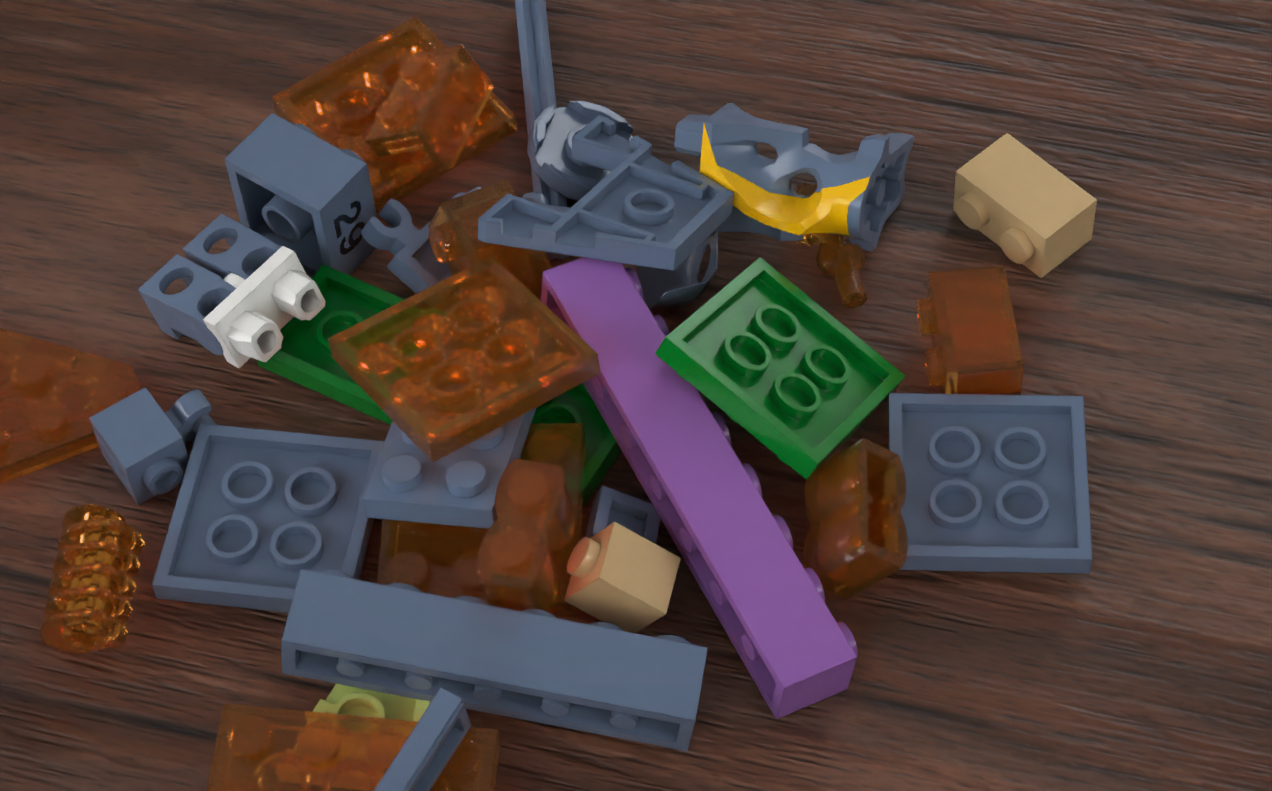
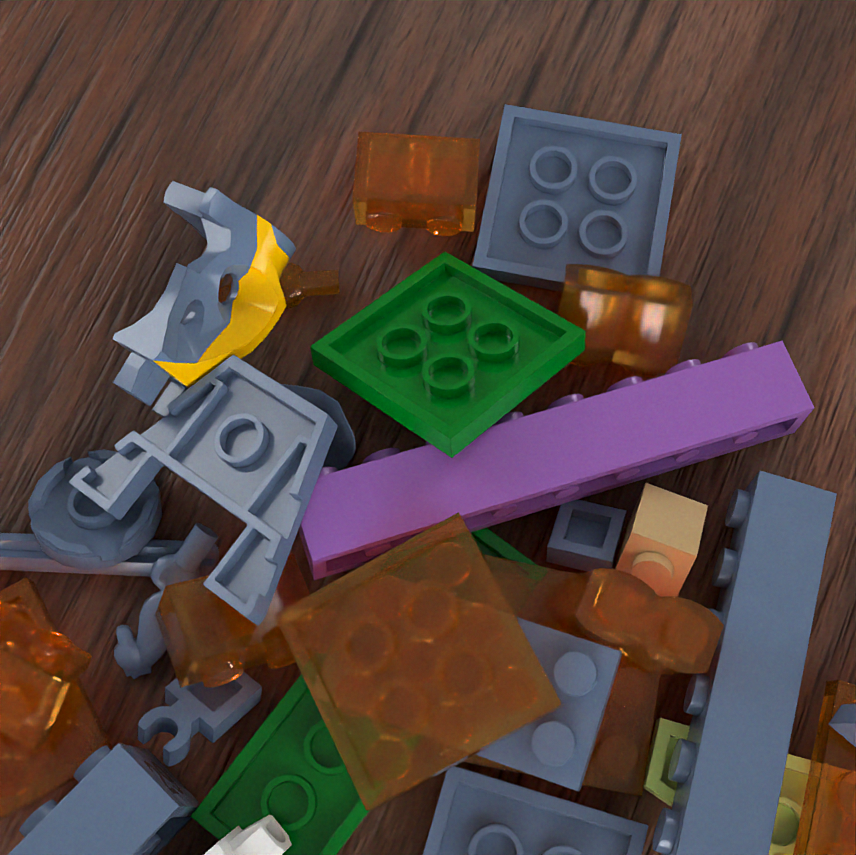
camera: 85 degrees left, 20 degrees up
tan brick [953,133,1097,278] -> none

